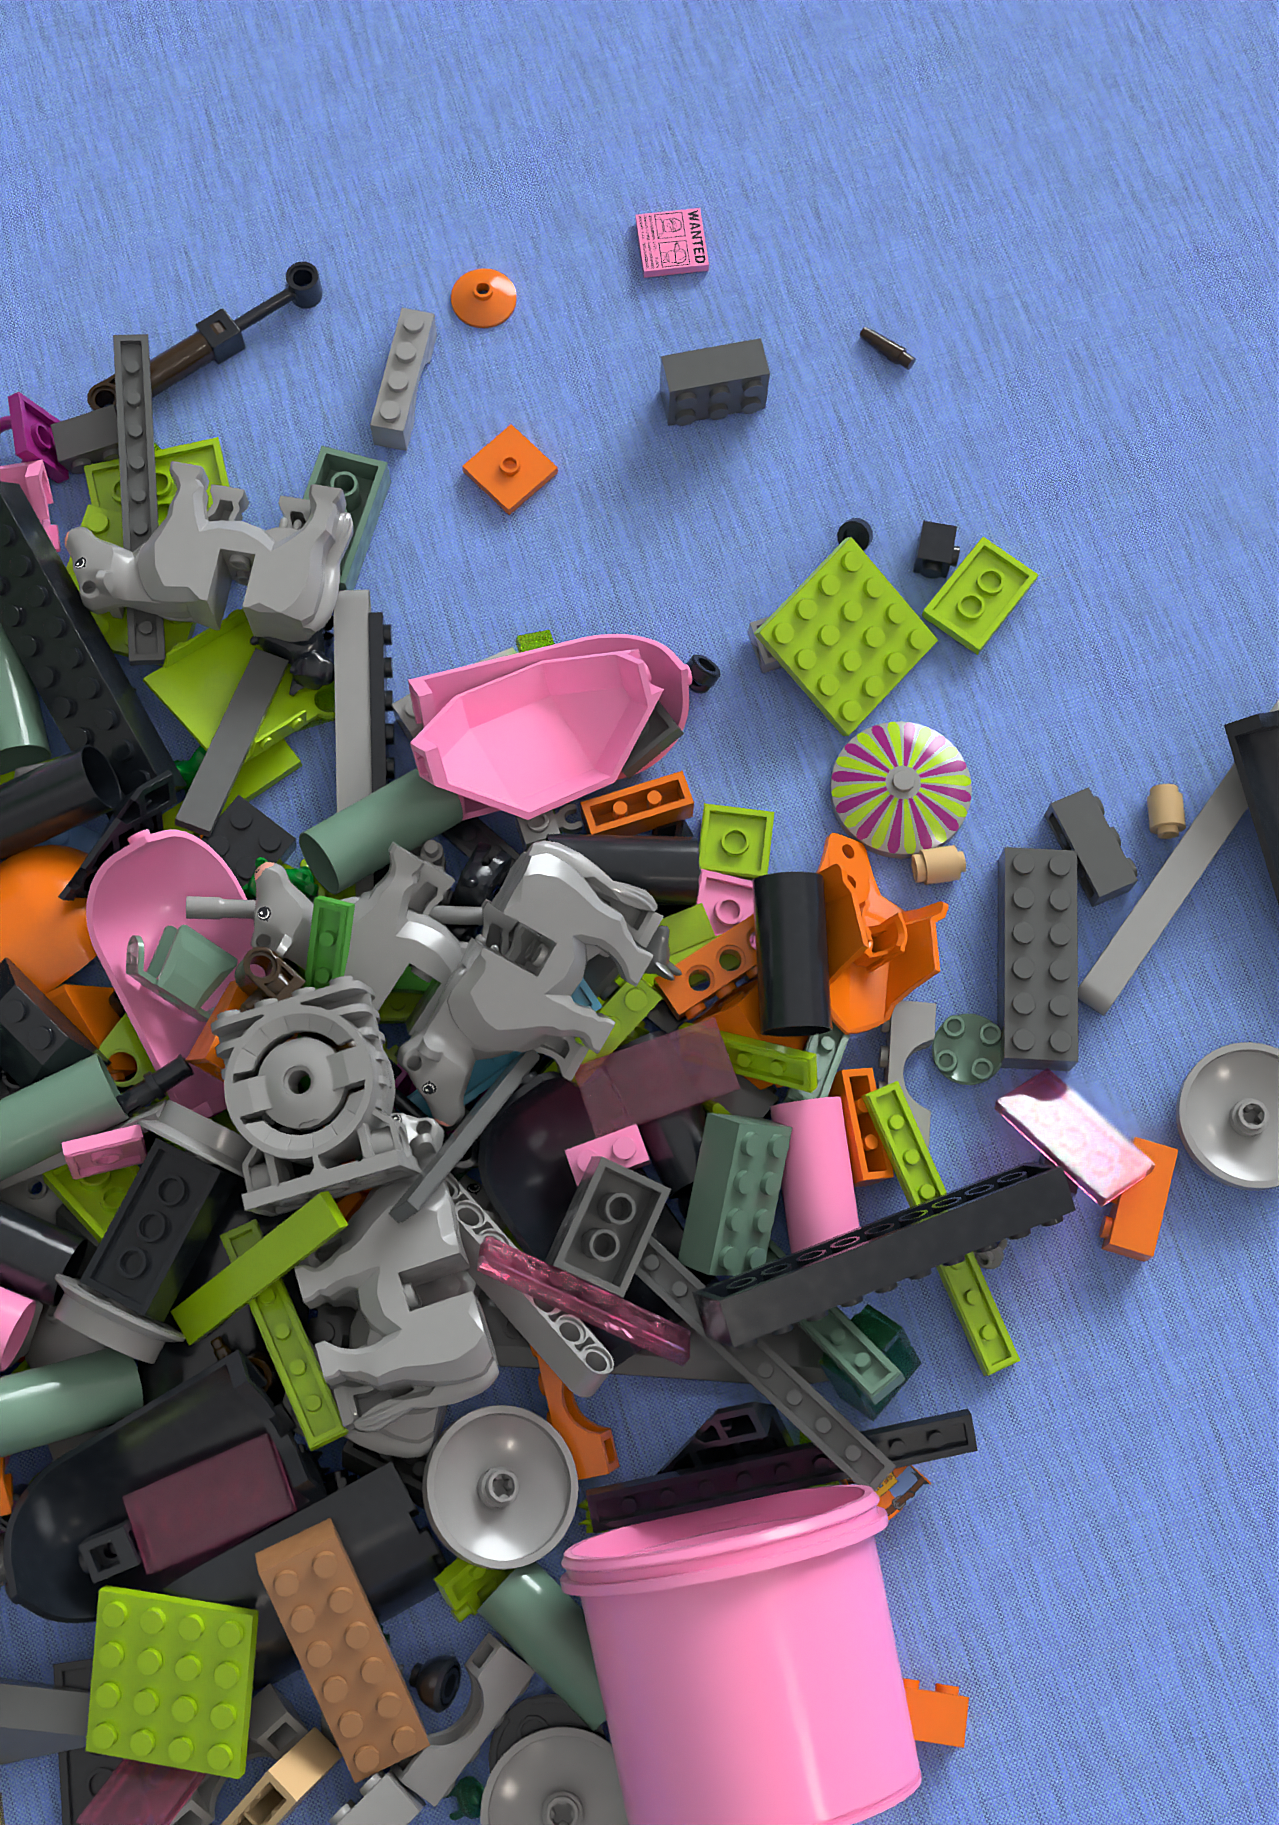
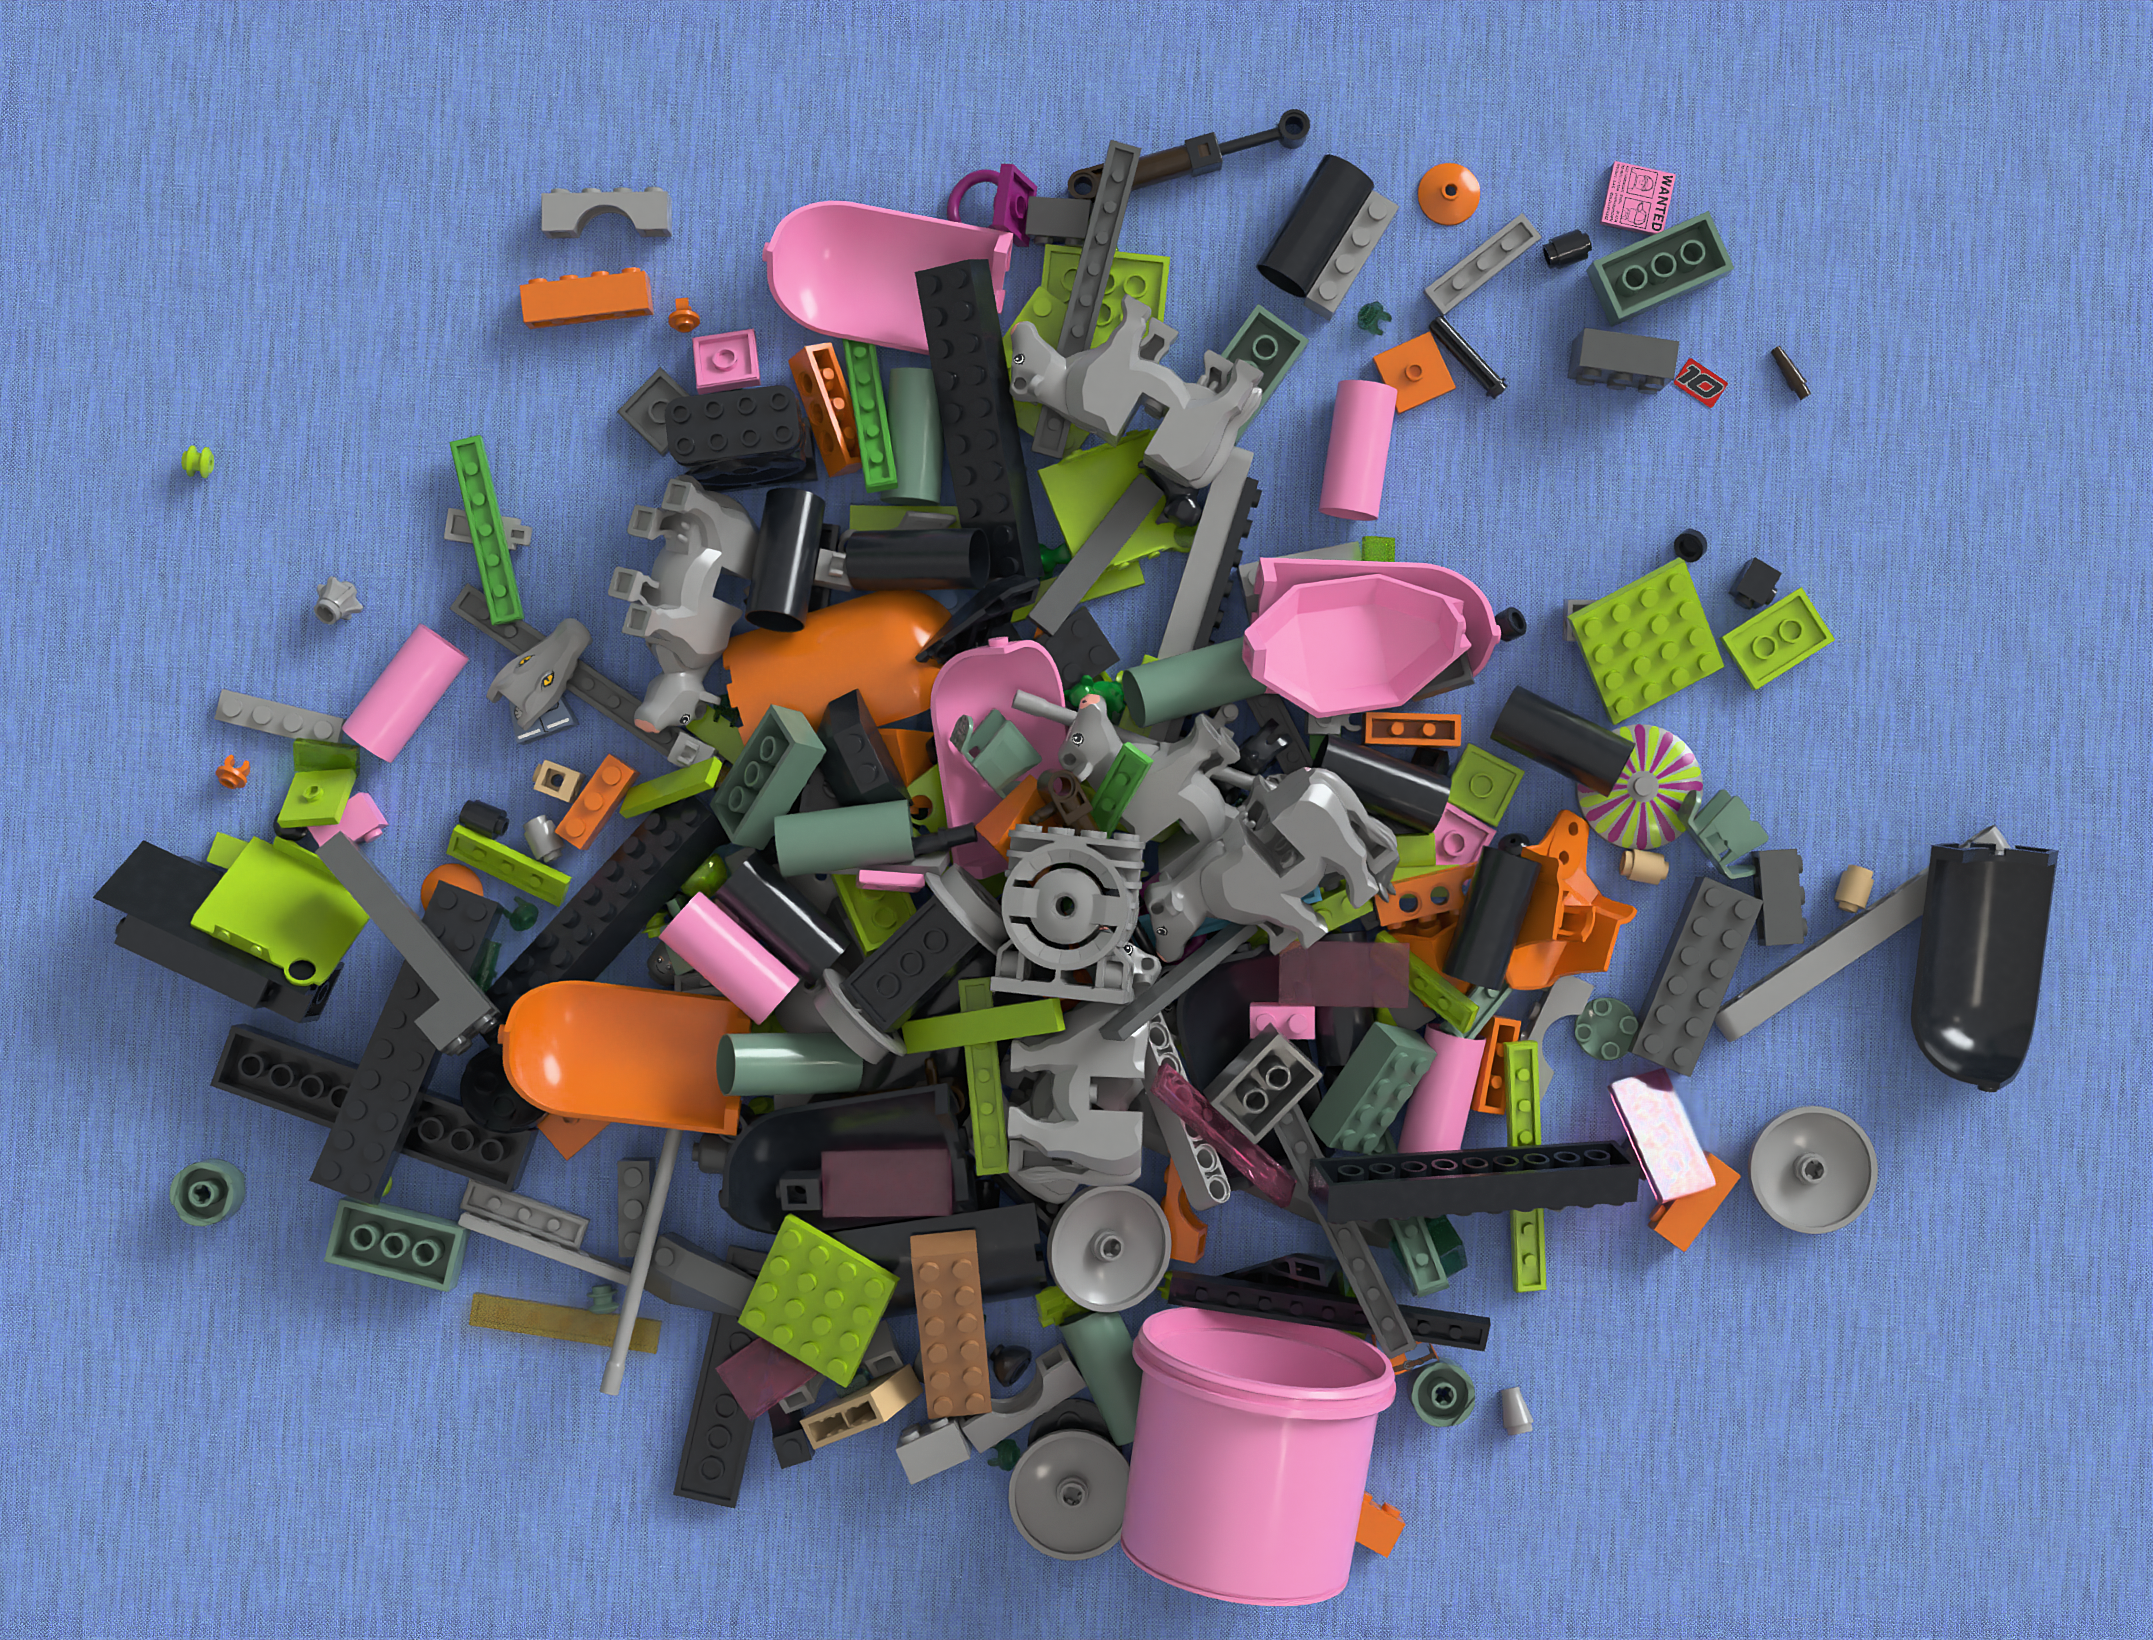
camera: 25 degrees right, 15 degrees up
none -> clear green plate [835,1369,871,1399]
none -> black piece [1256,154,1375,298]
none -> bright pink piece [1318,380,1398,521]
none -> clear green plate [1357,301,1392,336]
none -> sand green brick [1407,1356,1475,1427]
none -> light grey plate [1423,213,1542,316]
none -> black axle [1428,316,1508,399]
none -> black piece [1490,685,1636,798]
none -> light grey cone [1501,1386,1534,1436]
none -> black brick [1542,229,1592,269]
none -> sand green brick [1586,211,1734,327]
none -> sticker [1673,358,1728,408]
none -> sand green piece [1677,789,1768,879]

